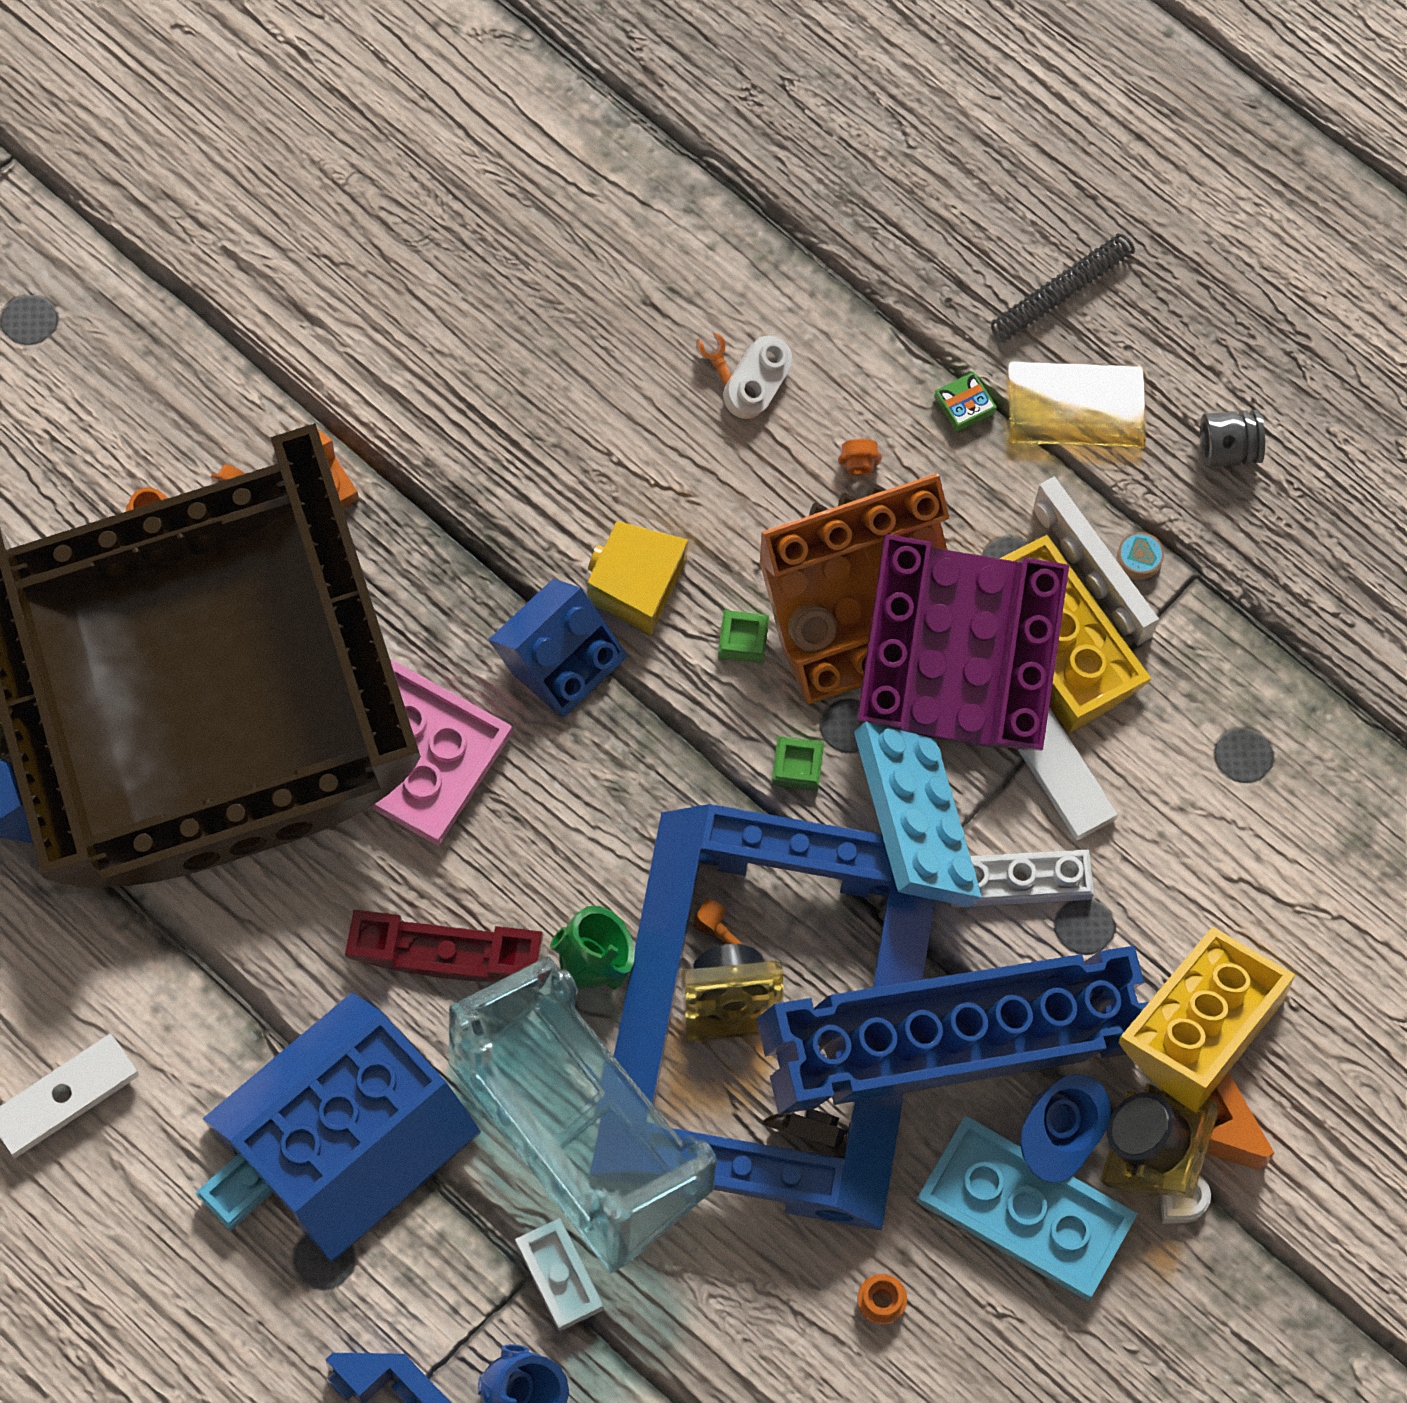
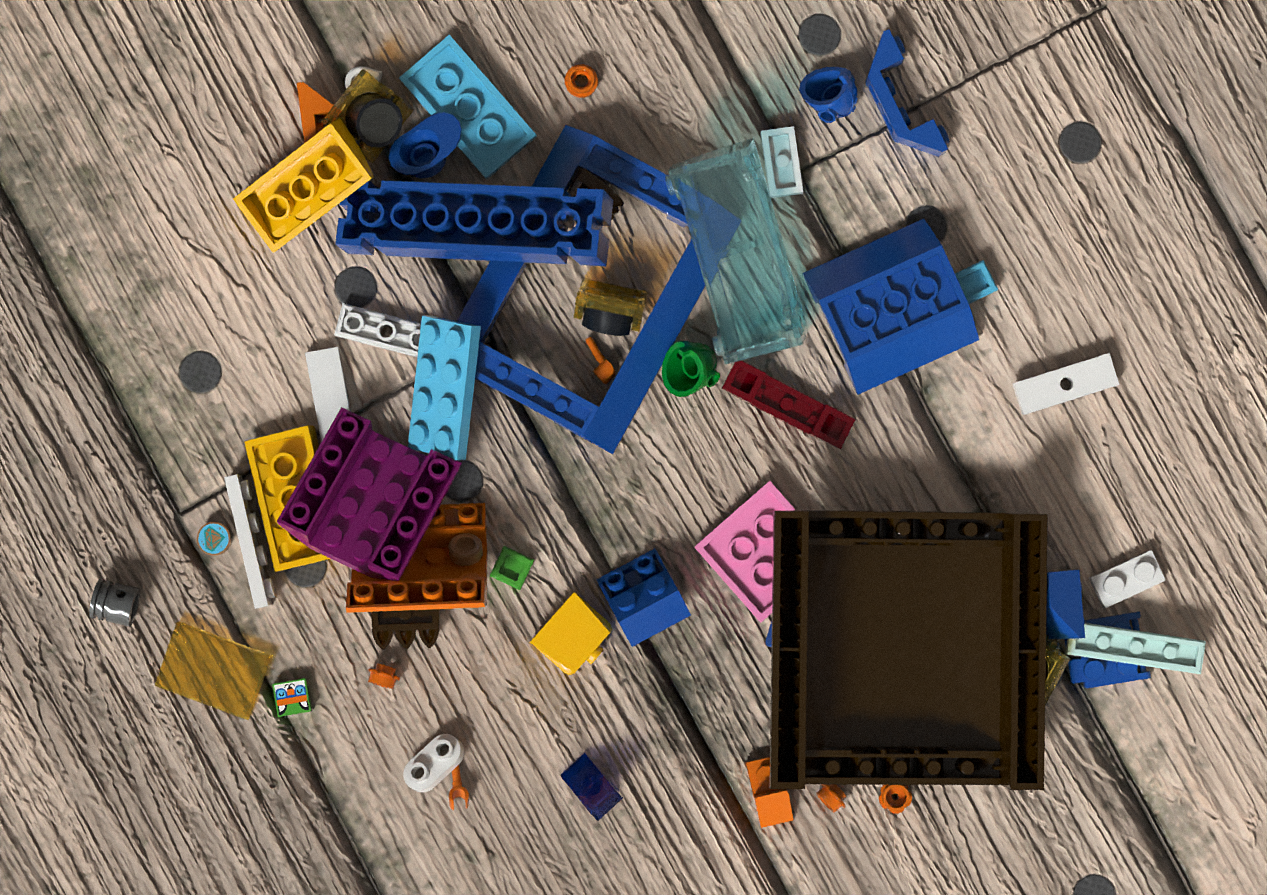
camera: 160 degrees left, 20 degrees up
bright green tile [772,736,824,791] -> none
dark grey piece [991,233,1135,343] -> none
none -> clear blue slope [560,753,623,821]

